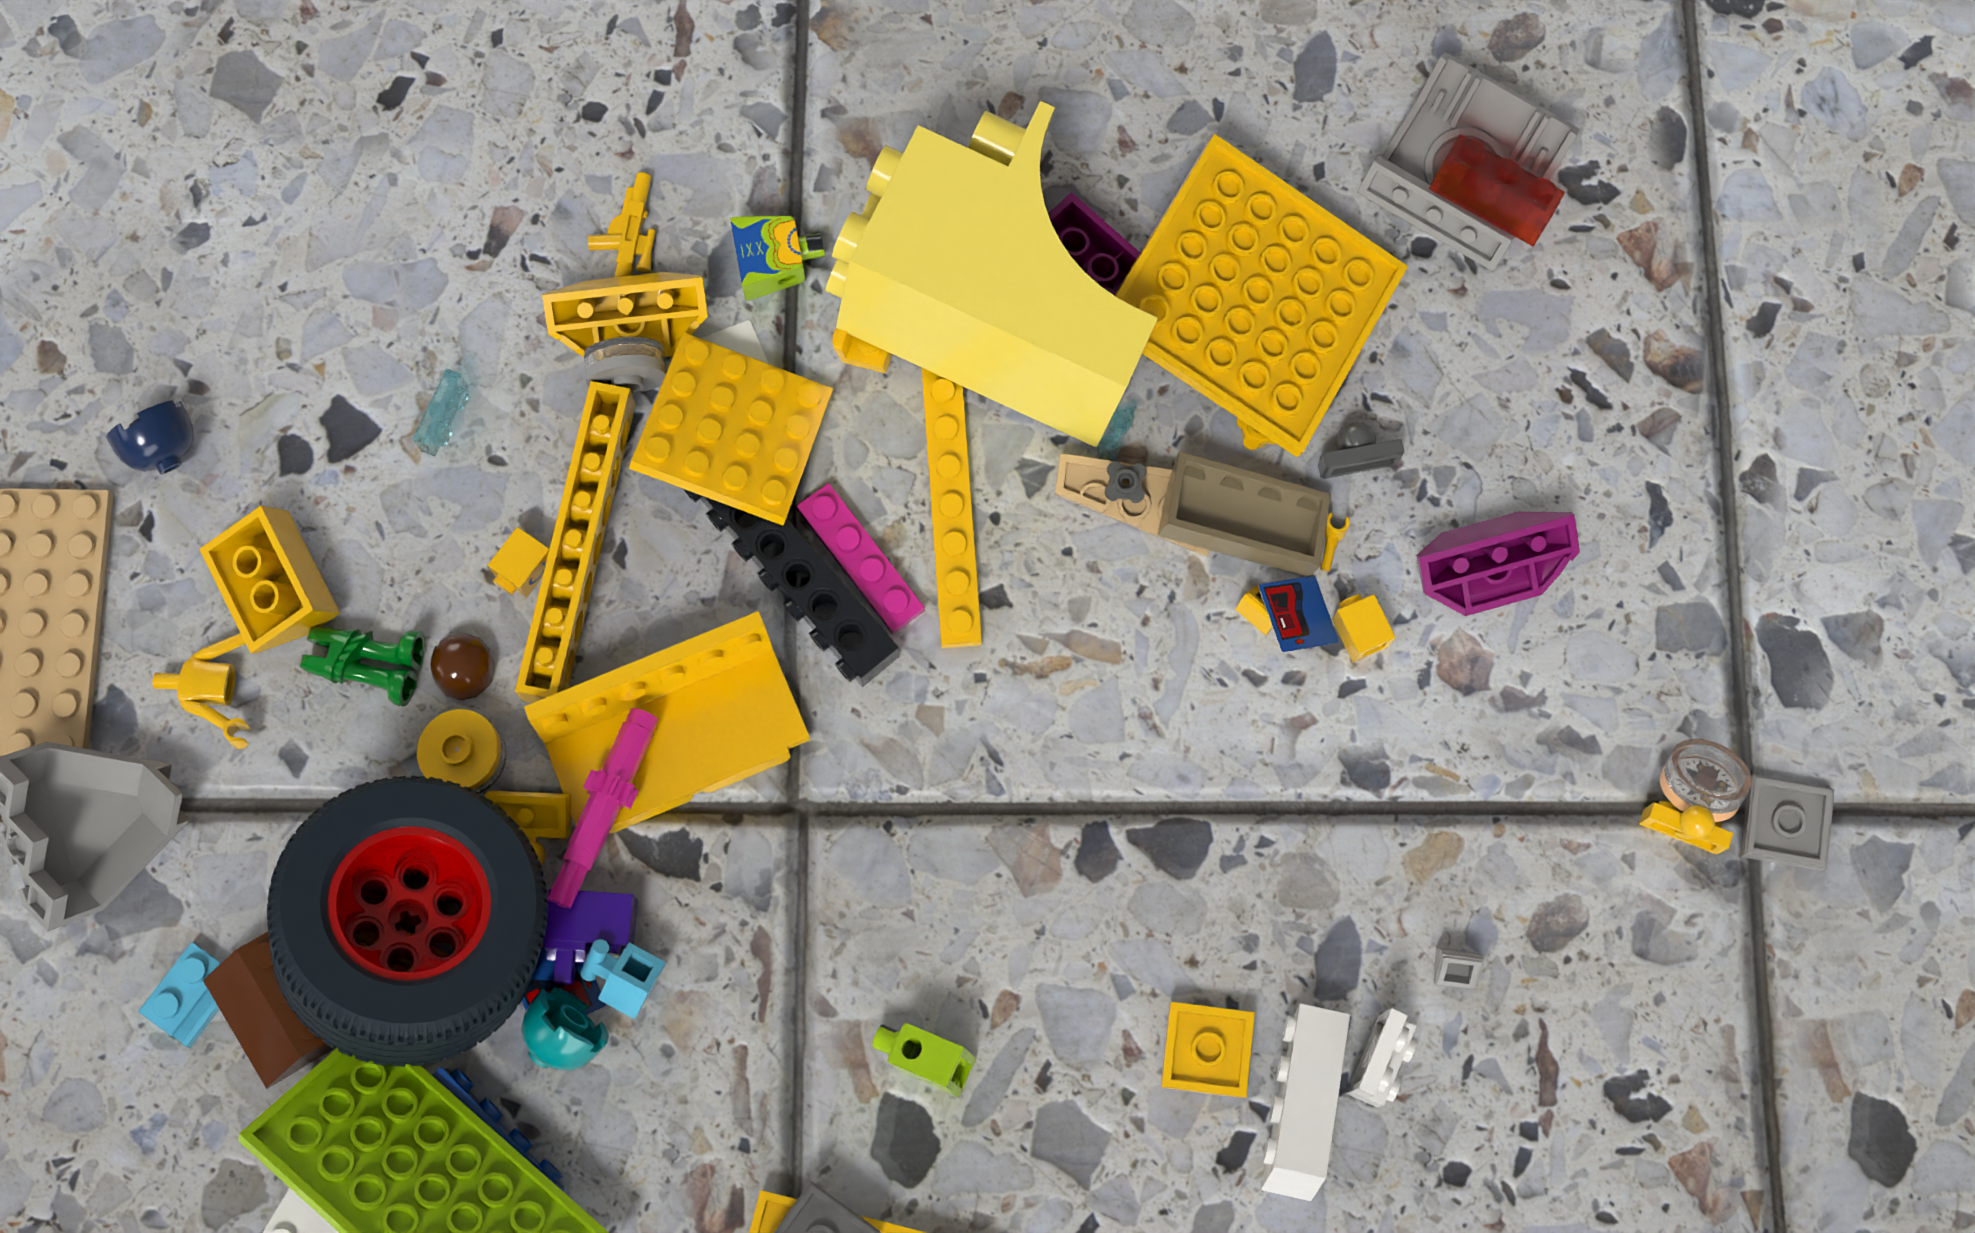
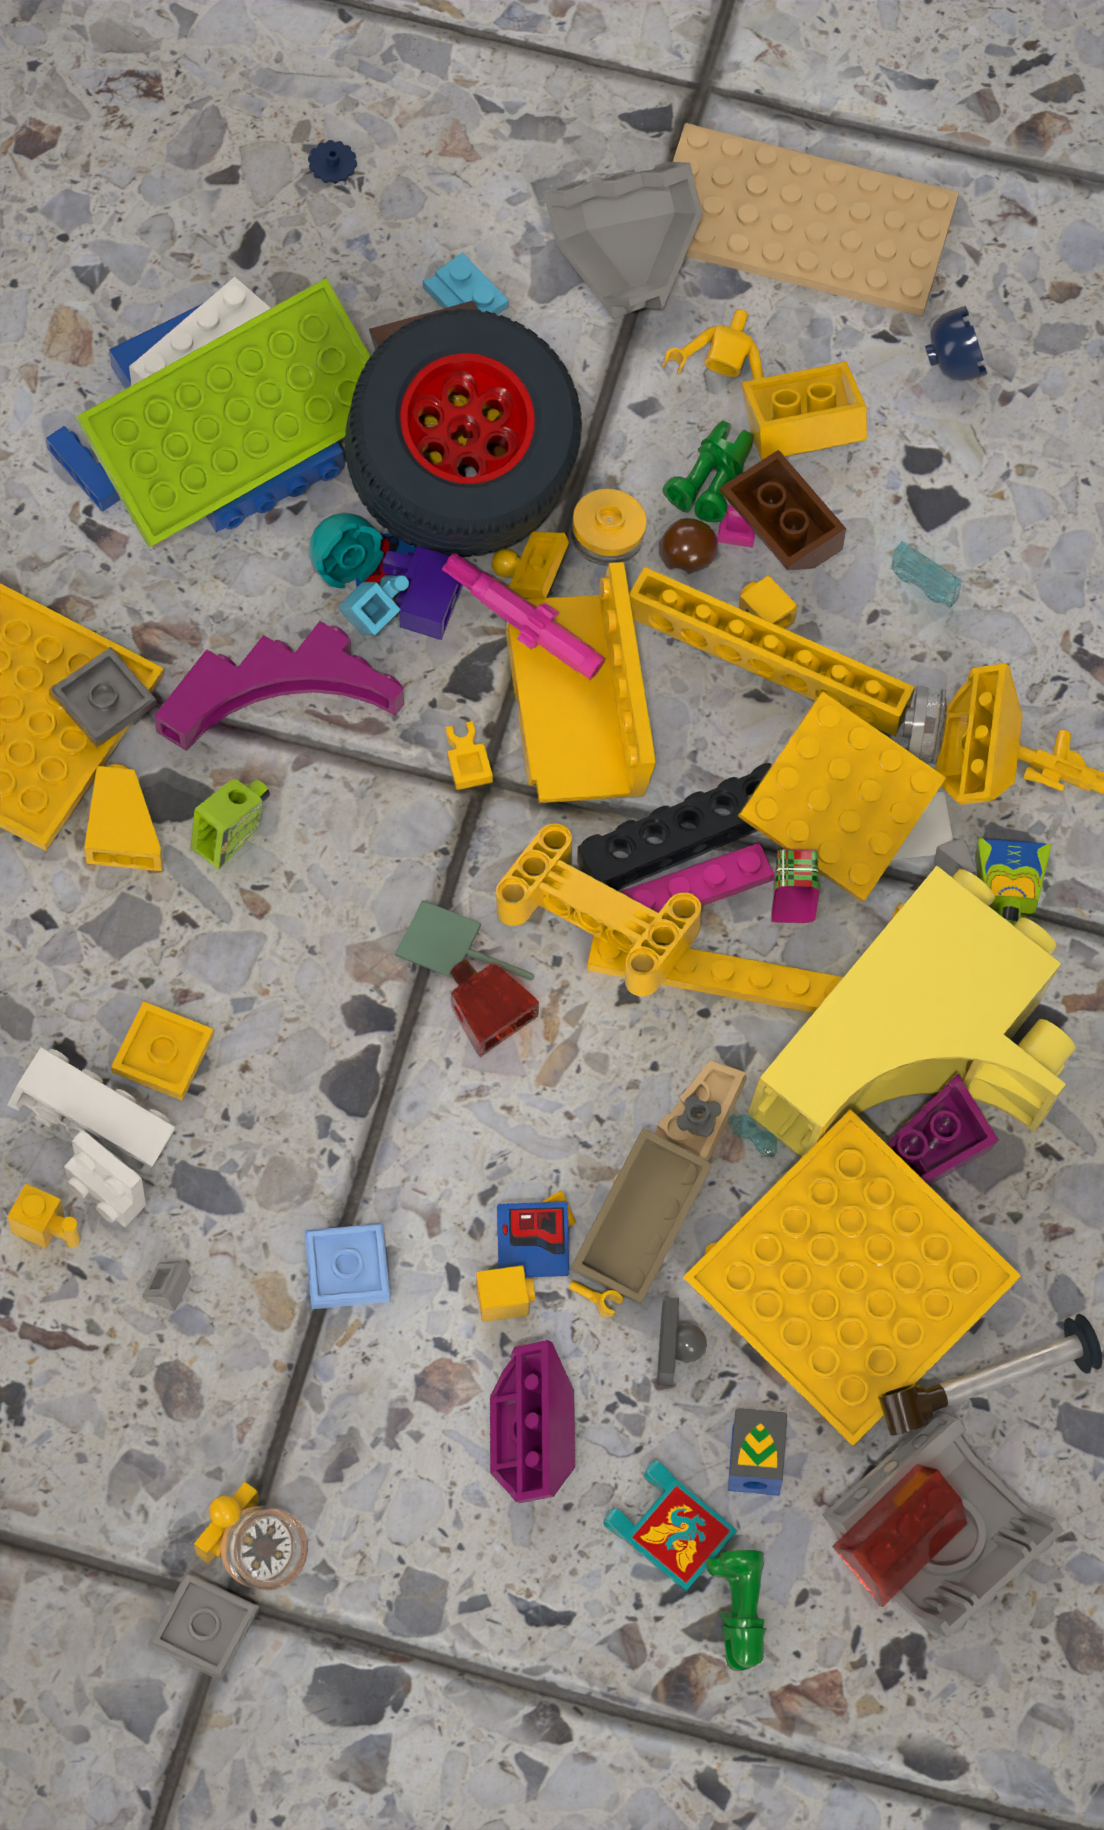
camera: 105 degrees right, 10 degrees down
none -> yellow brick [7,1183,81,1249]
none -> yellow slope [84,764,163,871]
none -> magenta arch [154,621,404,751]
none -> light blue tile [304,1223,390,1309]
none -> dark blue piece [308,140,357,184]
none -> sand green piece [395,900,534,981]
none -> yellow plate [445,721,493,790]
none -> clear red torso [449,960,539,1057]
none -> yellow beam [496,823,701,996]
none -> flag [603,1461,738,1592]
none -> green piece [706,1550,767,1671]
none -> dark pink tile [717,505,756,548]
none -> reddish brown slope [720,450,846,570]
none -> piece [728,1408,787,1496]
none -> piece [771,849,820,923]
none -> piece [878,1314,1103,1436]
none -> light grey slope [934,838,977,877]

